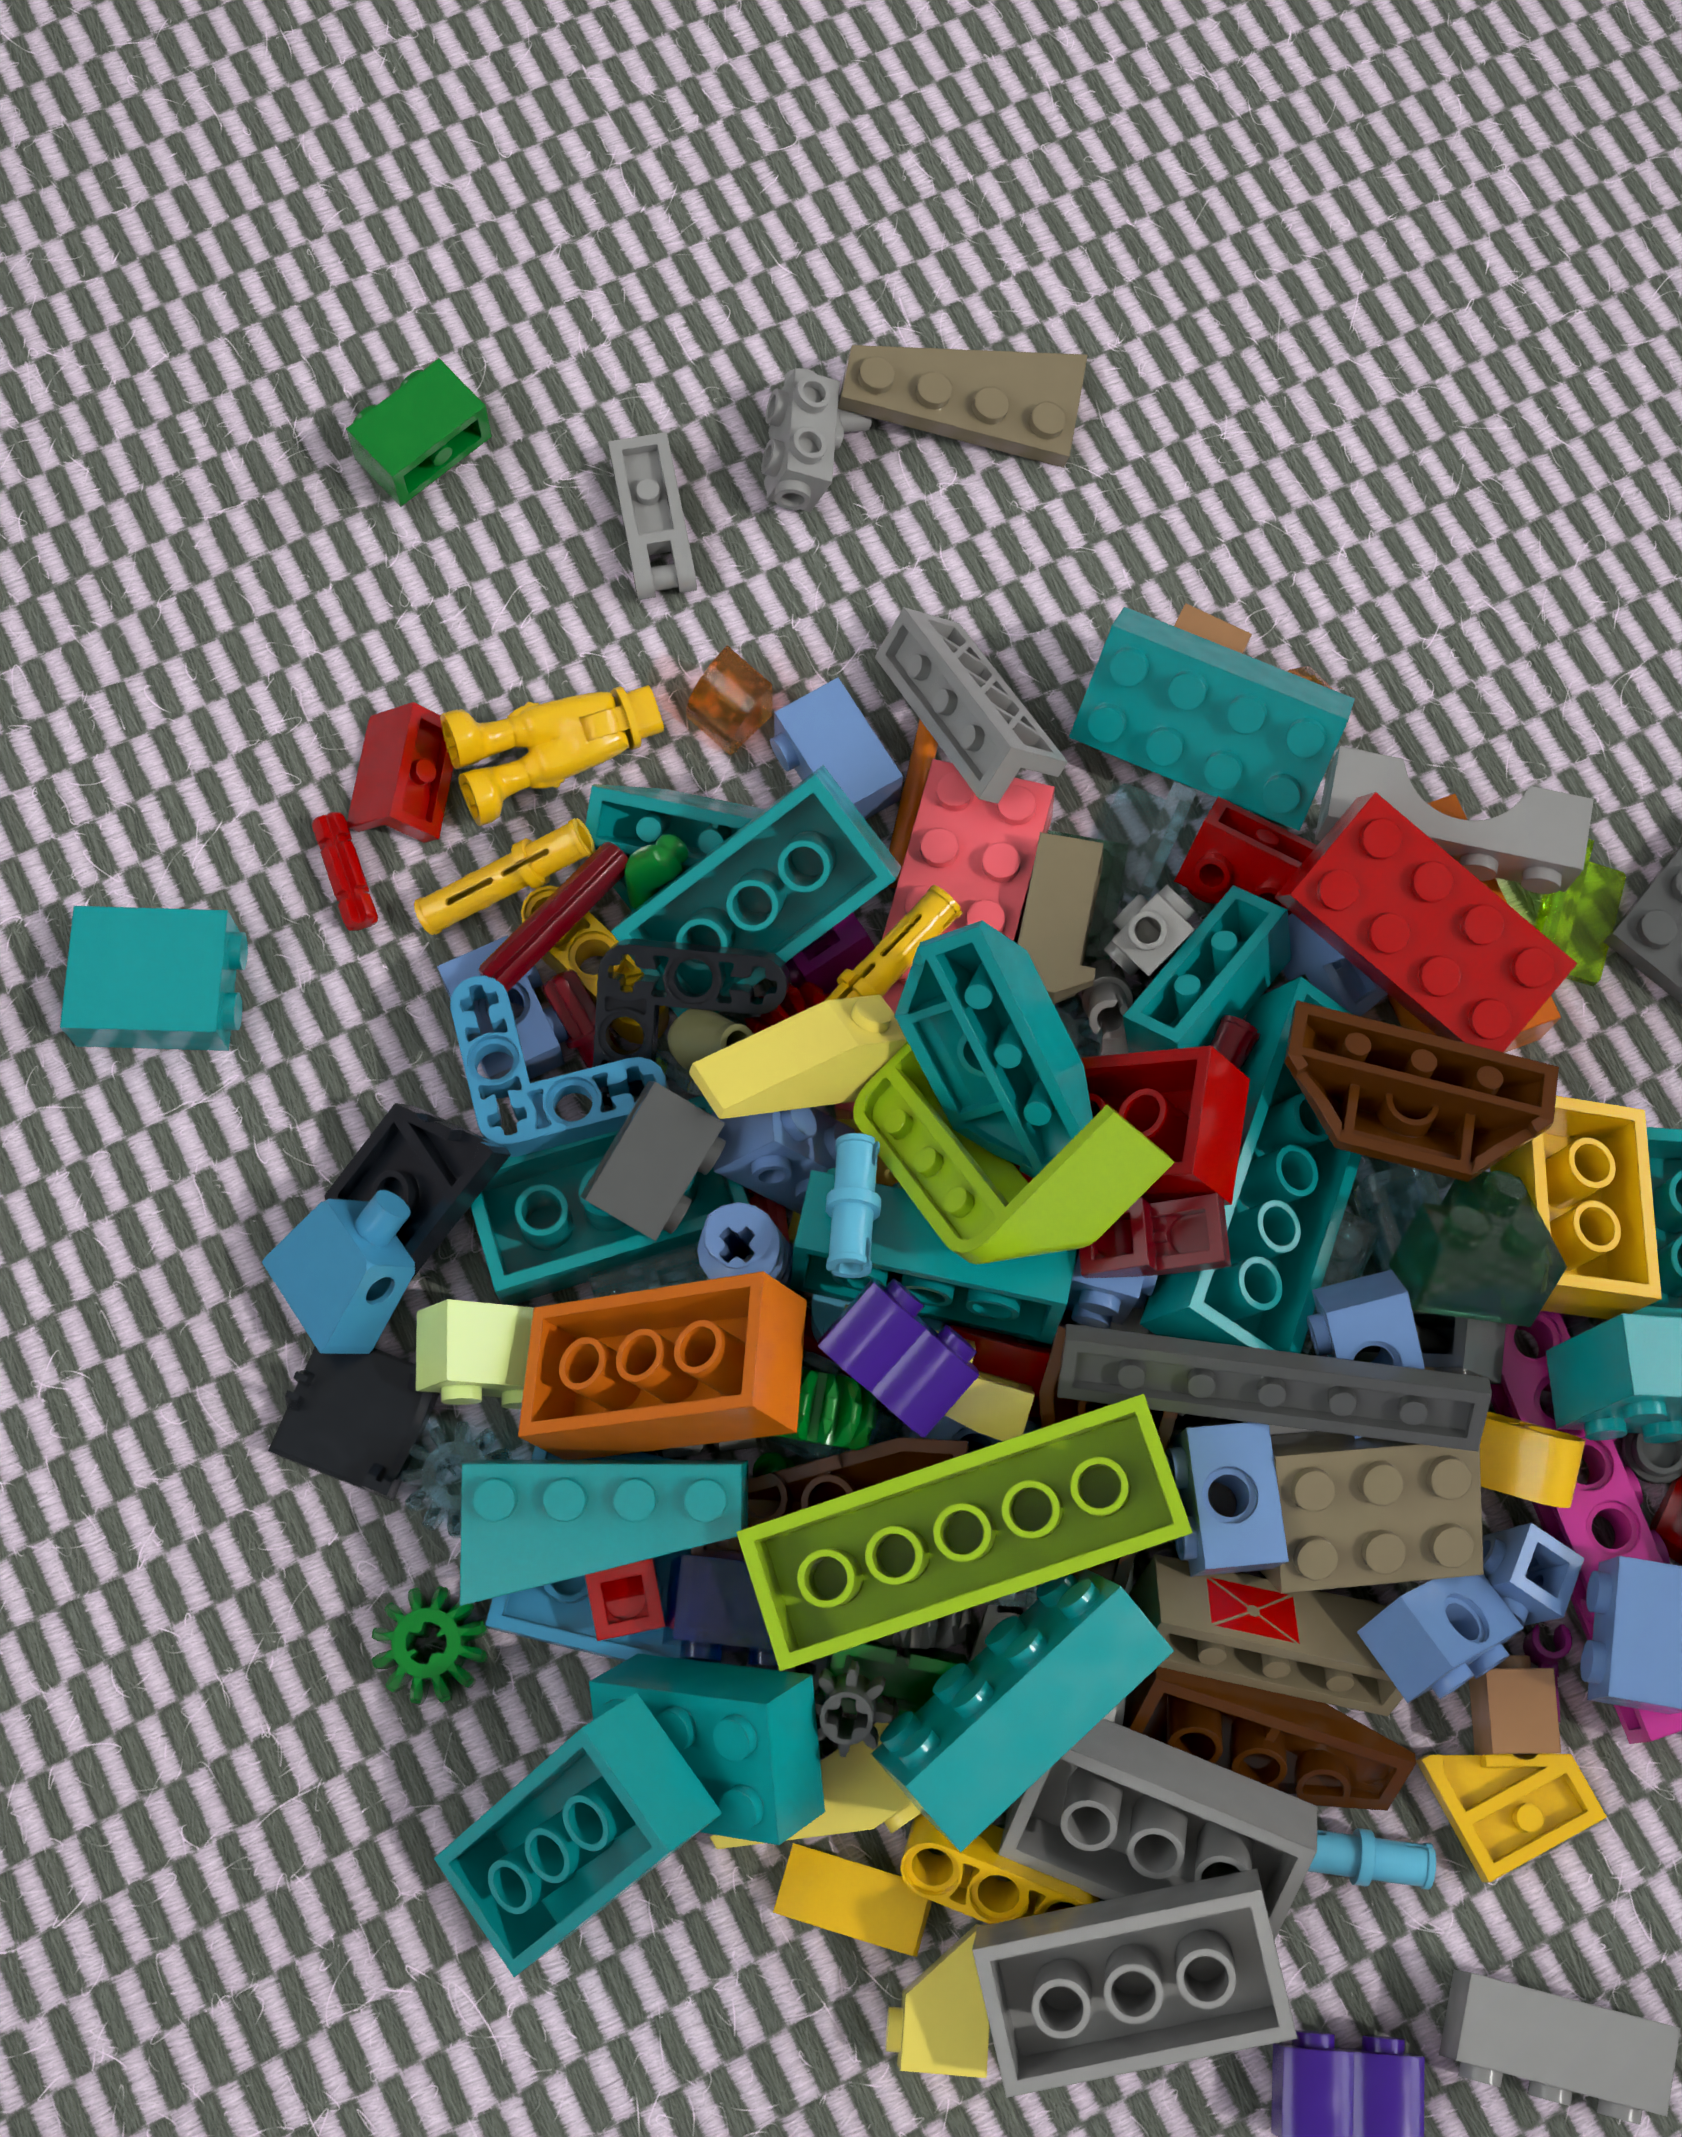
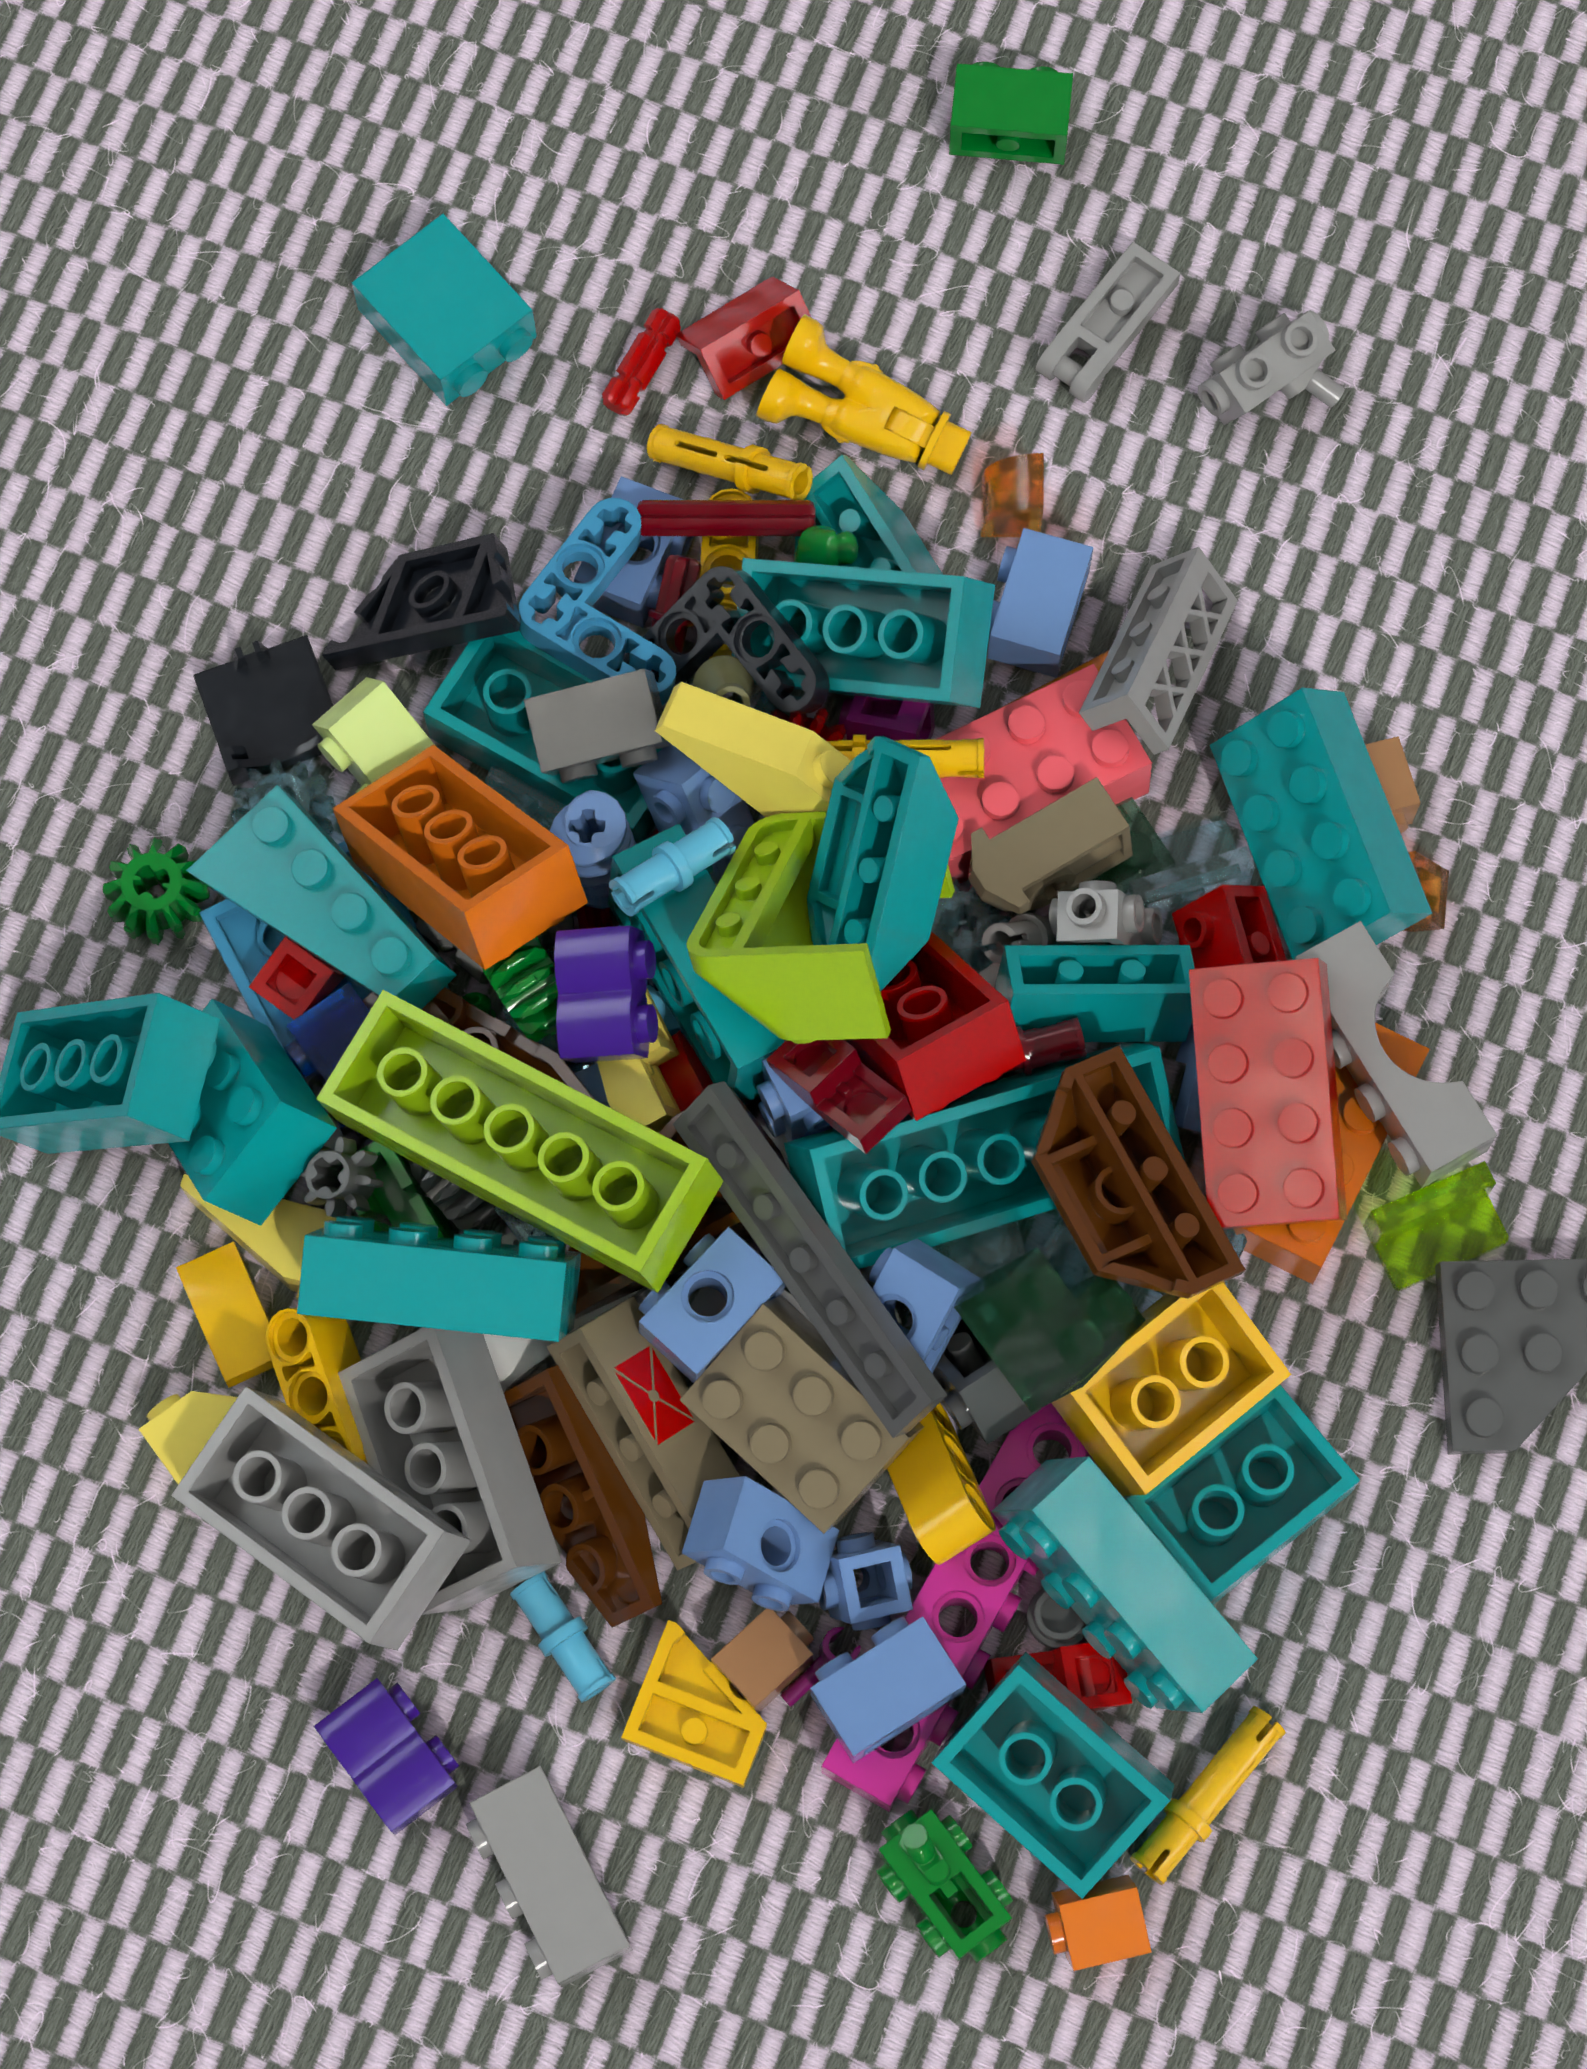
camera: 55 degrees right, 0 degrees up
dark azure torso [262,1190,415,1354] -> none
dark tan wing [838,345,1088,468] -> none

